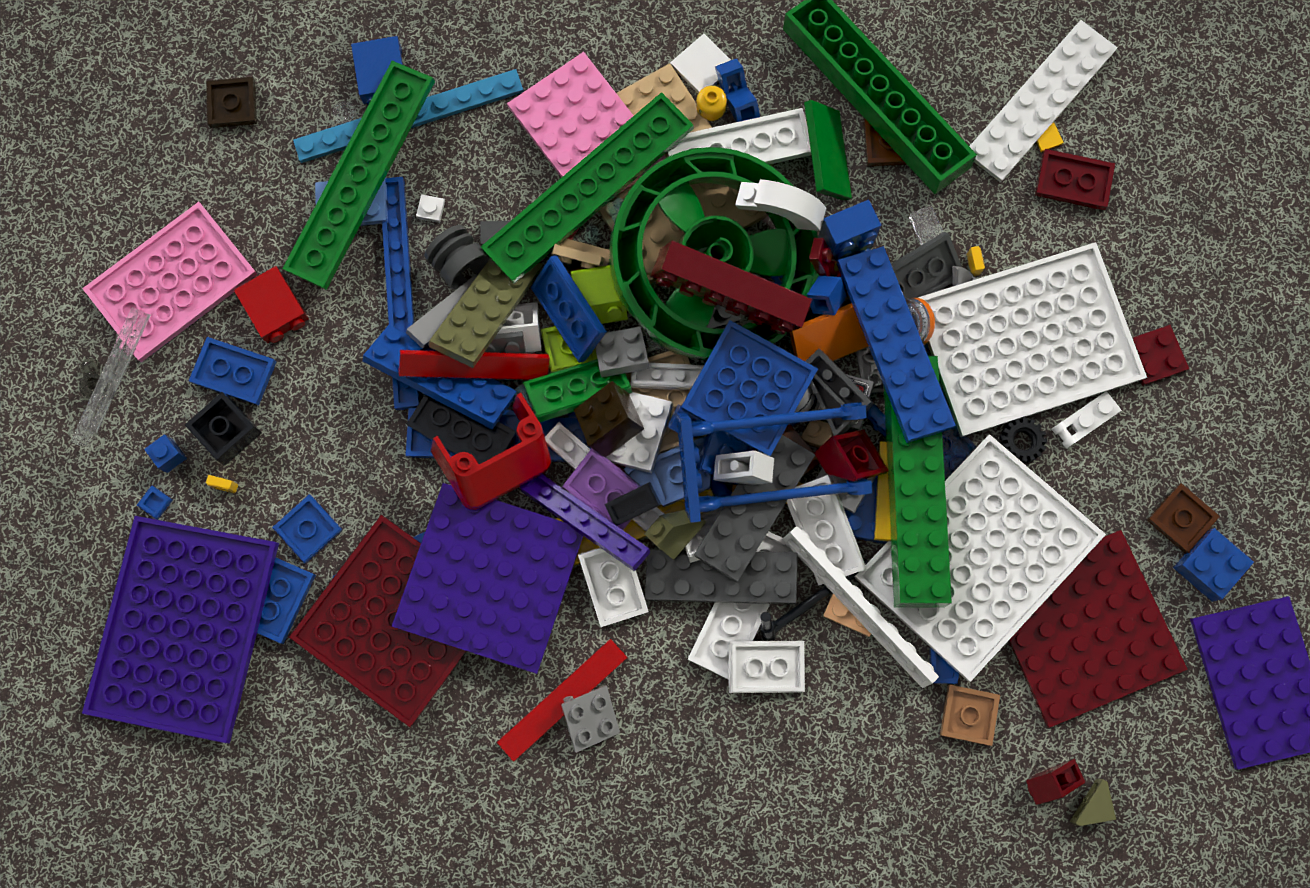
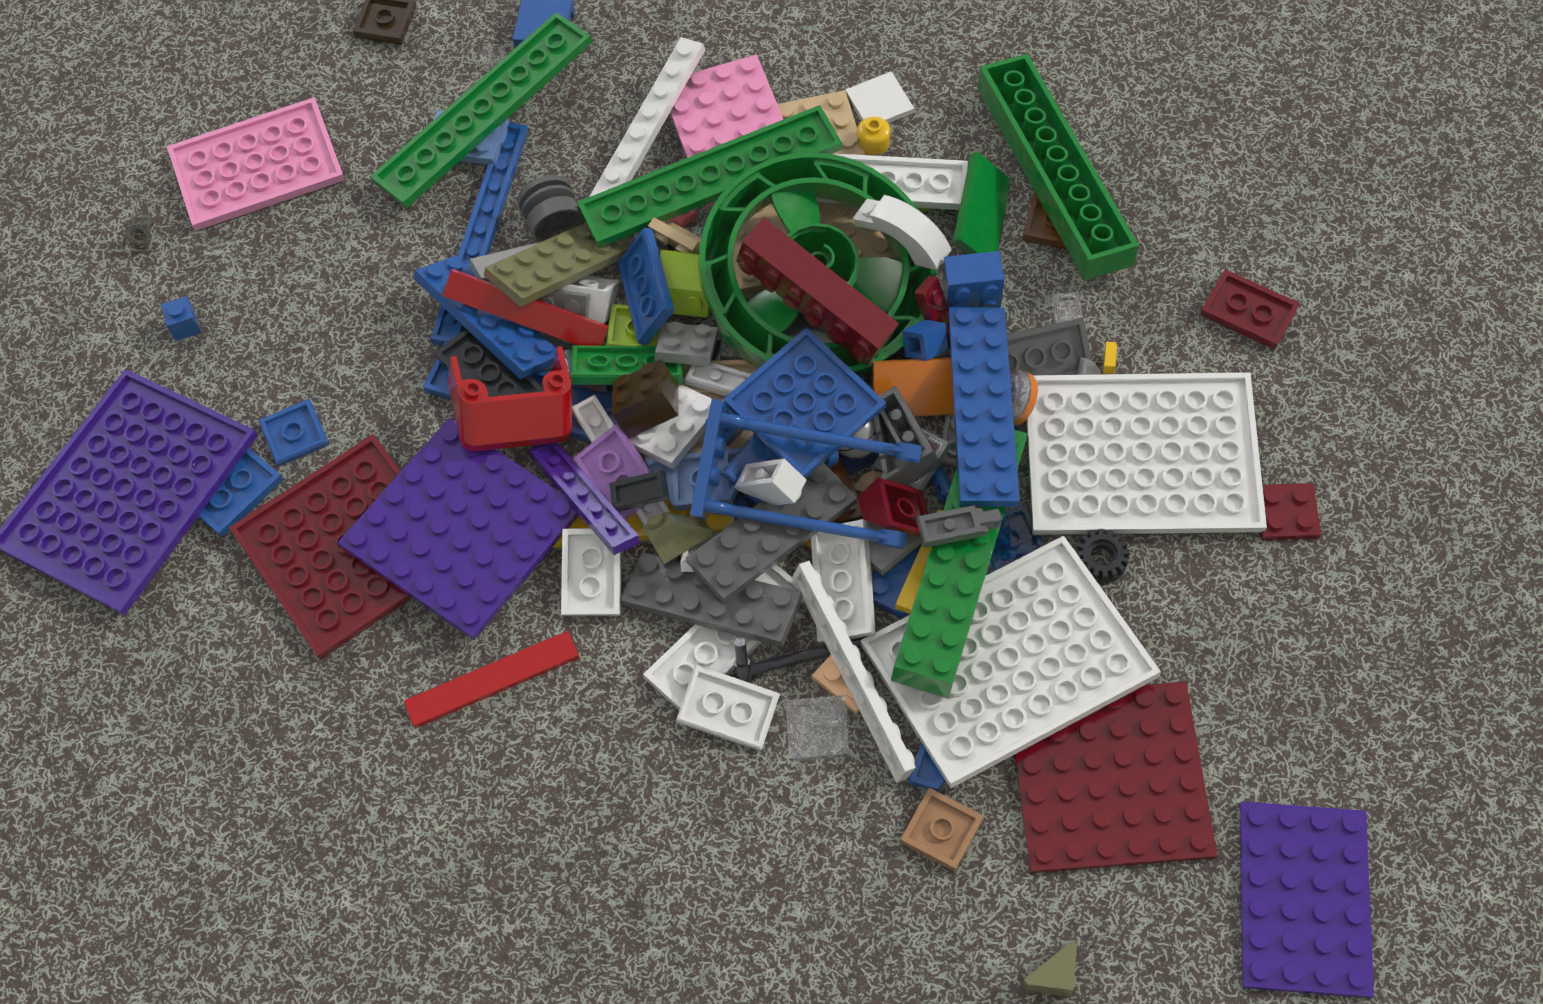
camera: 20 degrees right, 15 degrees down
clear tile [71,307,151,448] -> none
blue tile [137,486,173,520] -> none
black brick [185,392,262,465] -> none
blue plate [189,337,277,406] -> none
yellow tile [206,475,238,493] -> none
red brick [234,266,309,343] -> none
dark azure plate [293,69,524,163] -> none
white plate [416,195,445,223] -> none
light grey hinge [561,685,620,753] -> none
blue brick [715,58,760,122] -> none
white plate [969,20,1118,183] -> none
dark red slope [1026,758,1086,805] -> none
yellow tile [1036,122,1064,152] -> none
white plate [1051,391,1122,449] -> none
reddish brown plate [1147,483,1220,554] -> none
blue brick [1173,528,1254,602] -> none
none -> white plate [589,37,705,197]
none -> clear plate [786,695,850,762]
none -> dark grey hinge [916,505,1002,548]

